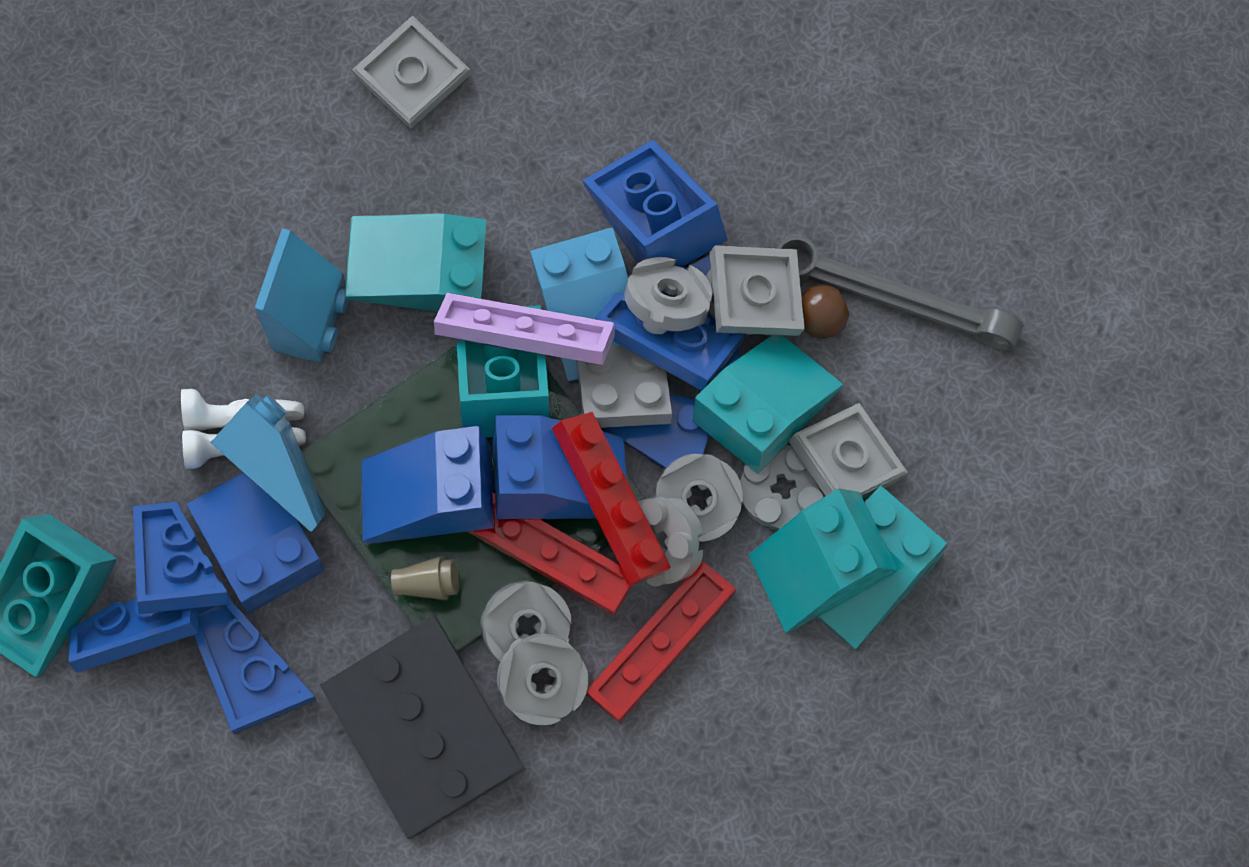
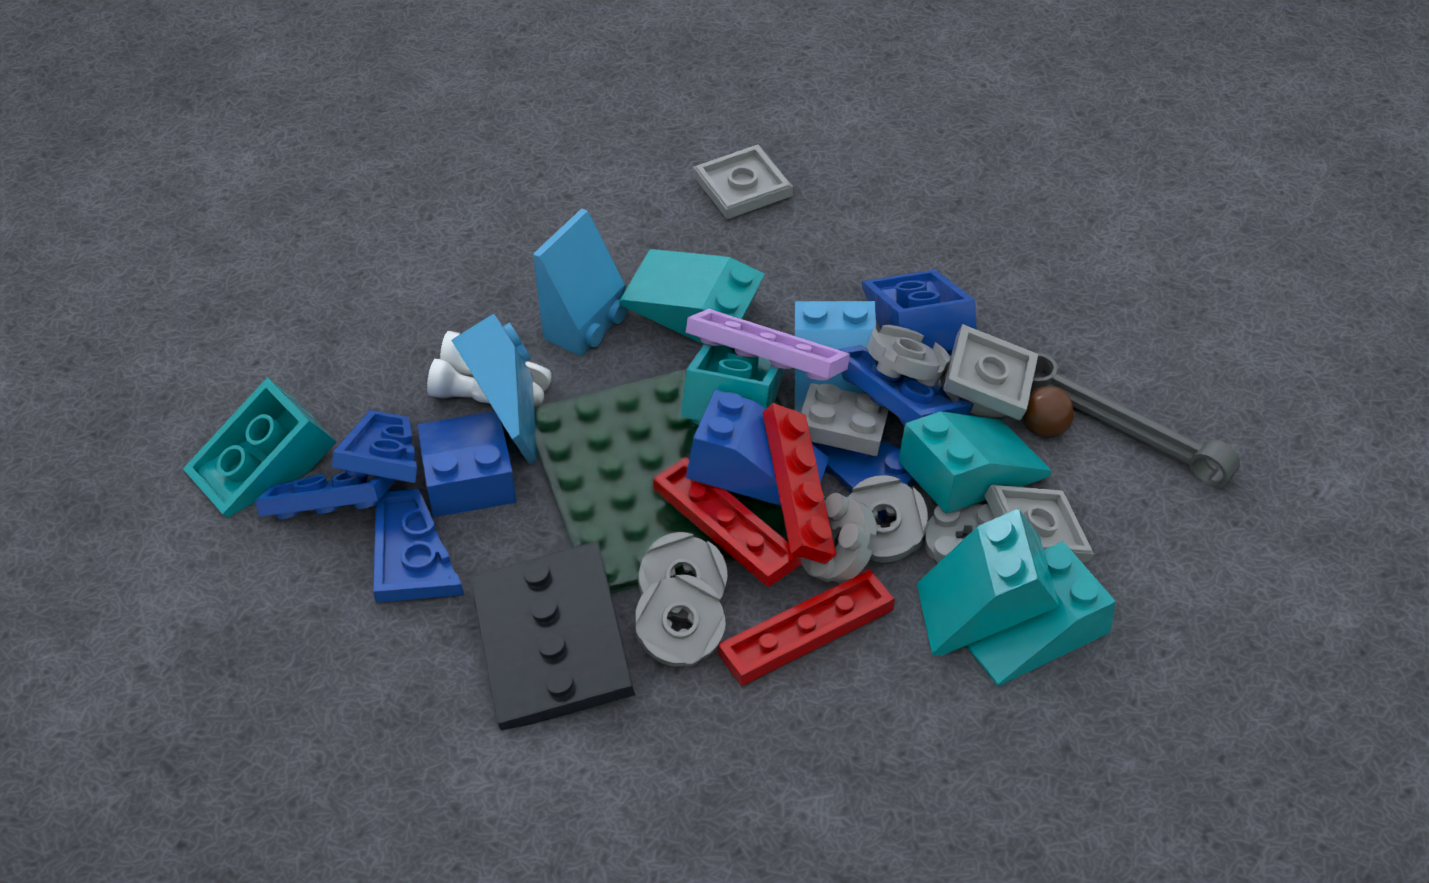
camera: 15 degrees right, 25 degrees down
blue slope [361,426,494,544] -> none
dark tan cone [391,556,459,600] -> none

